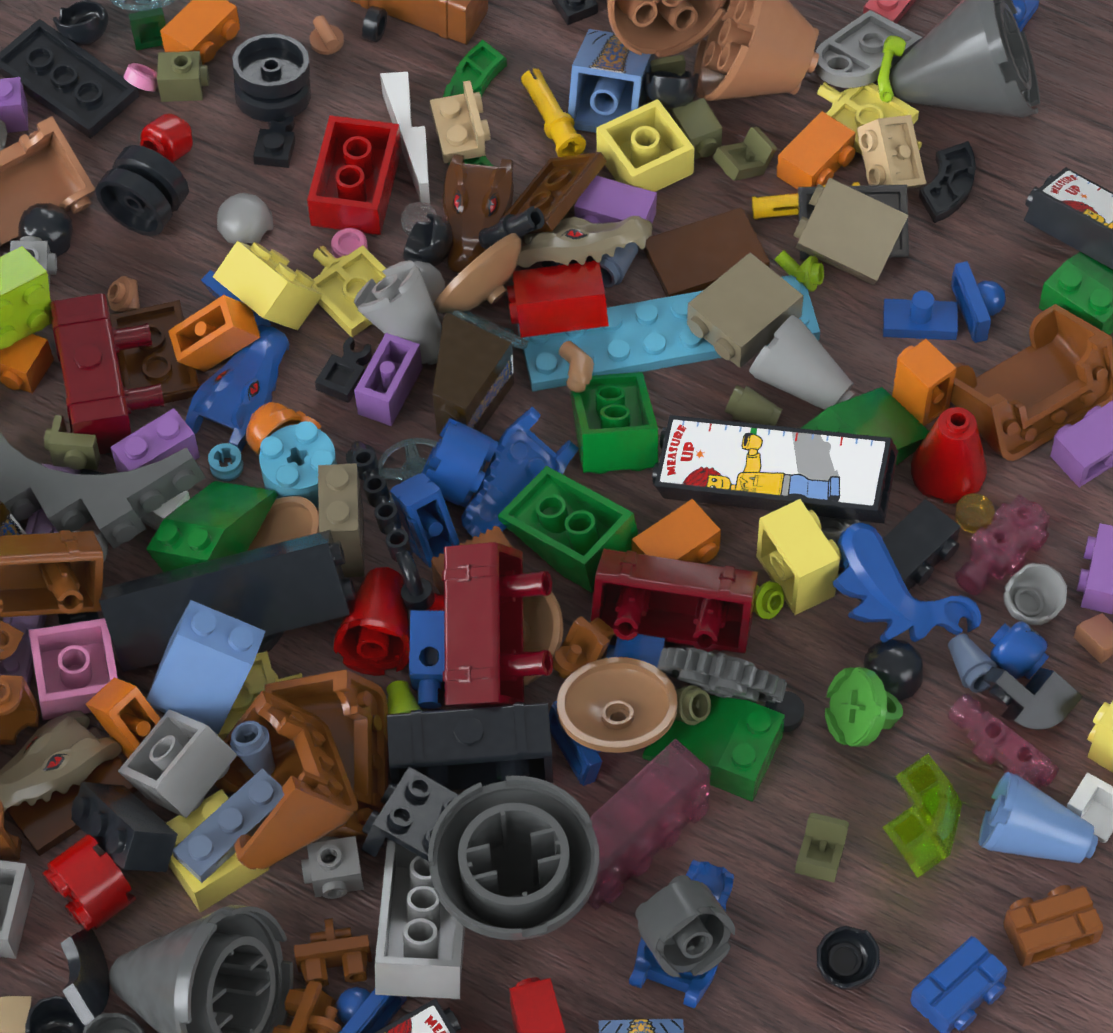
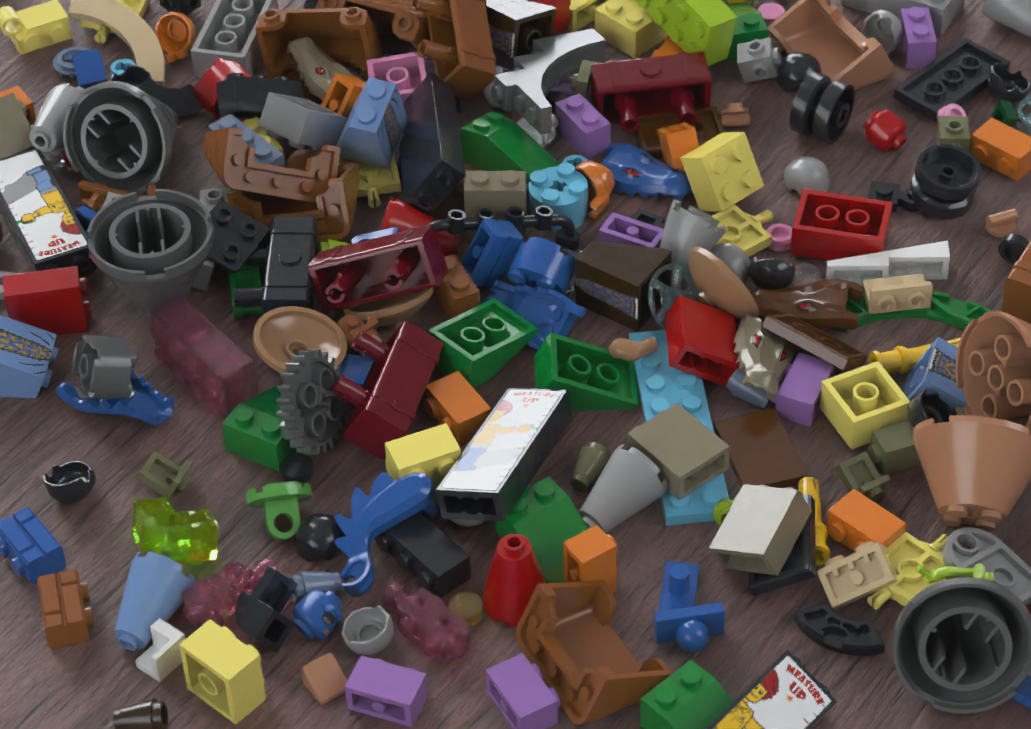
camera: 95 degrees right, 15 degrees down
sand blue cone [230,721,275,775] -> none
black pin [479,206,545,250] -> none

